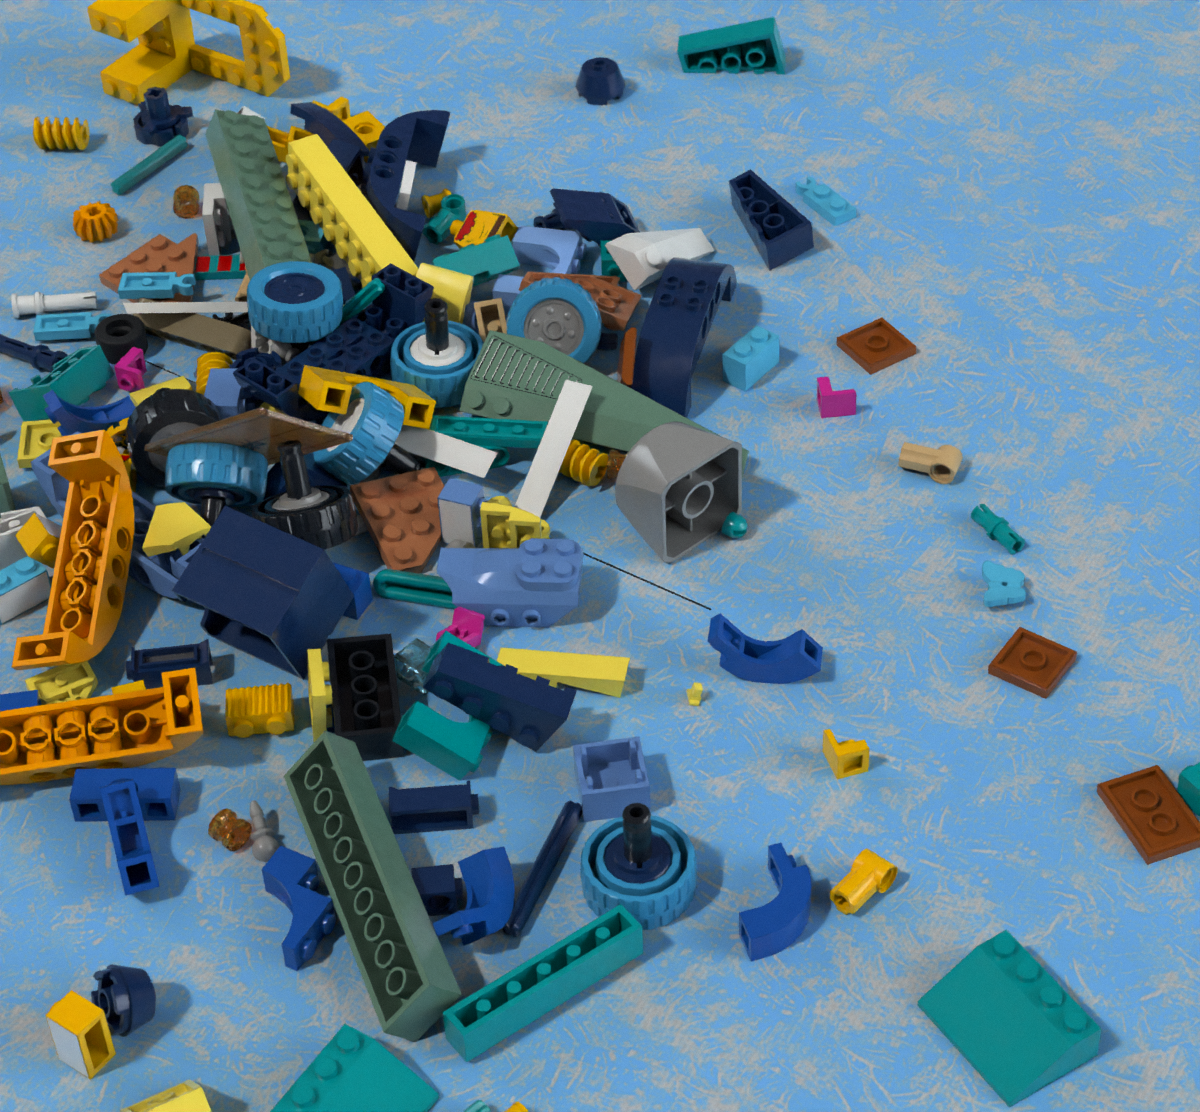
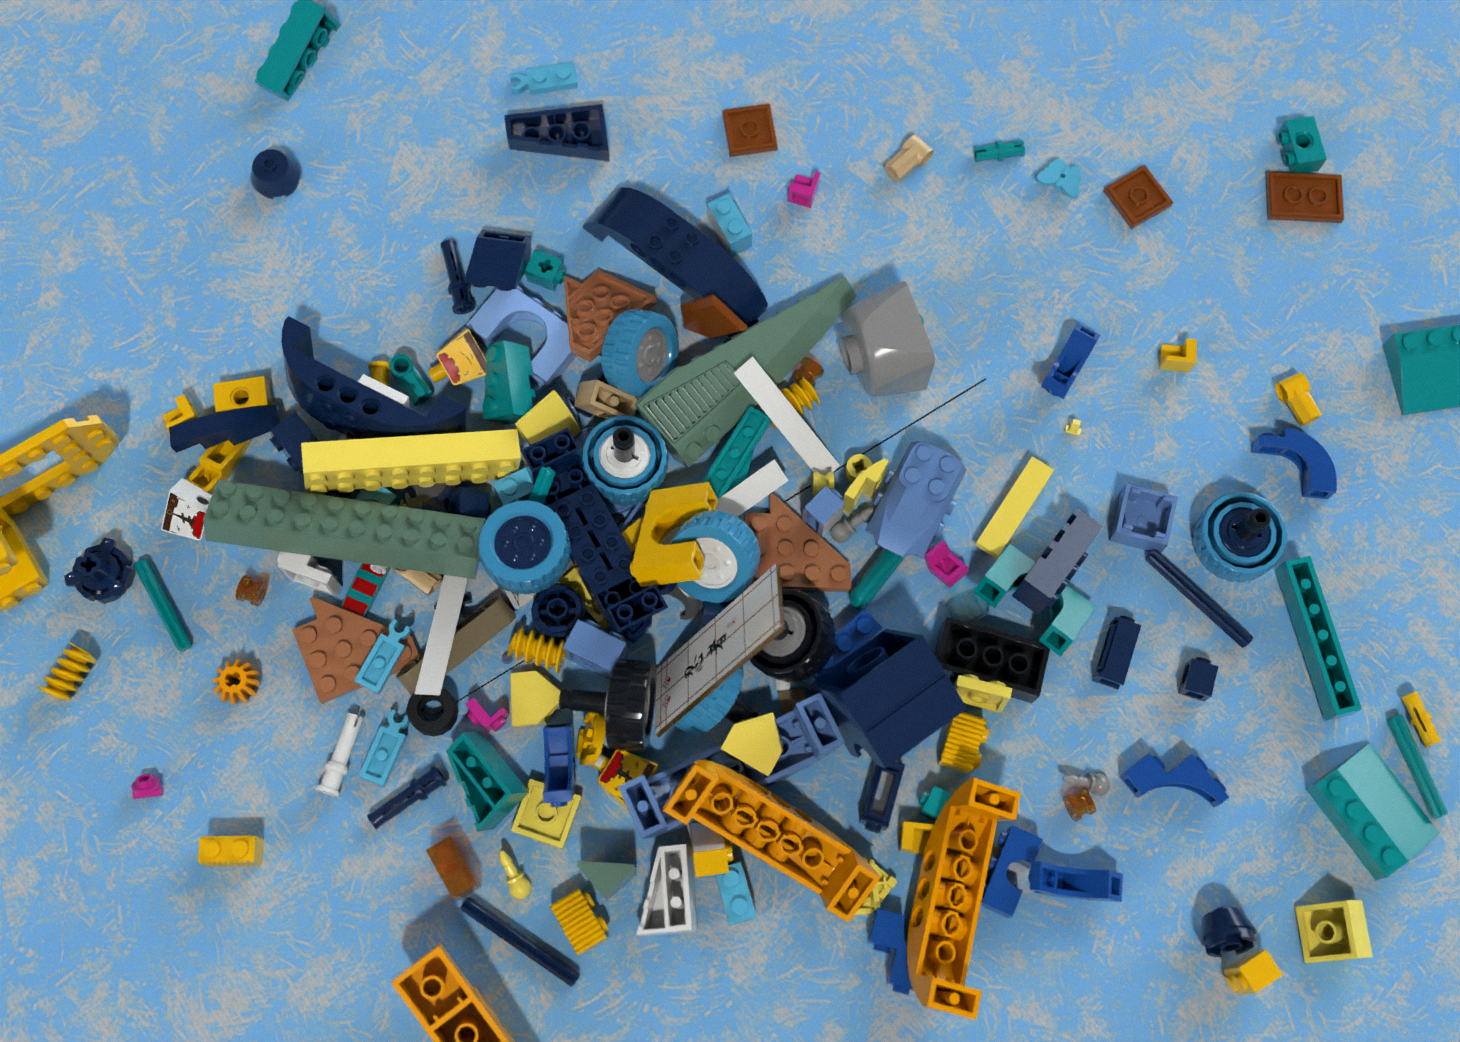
camera: 70 degrees left, 30 degrees up
sand green brick [284,731,462,1042] -> none
blue arch [433,847,515,946] -> none
white wedge [605,228,714,291] -> none

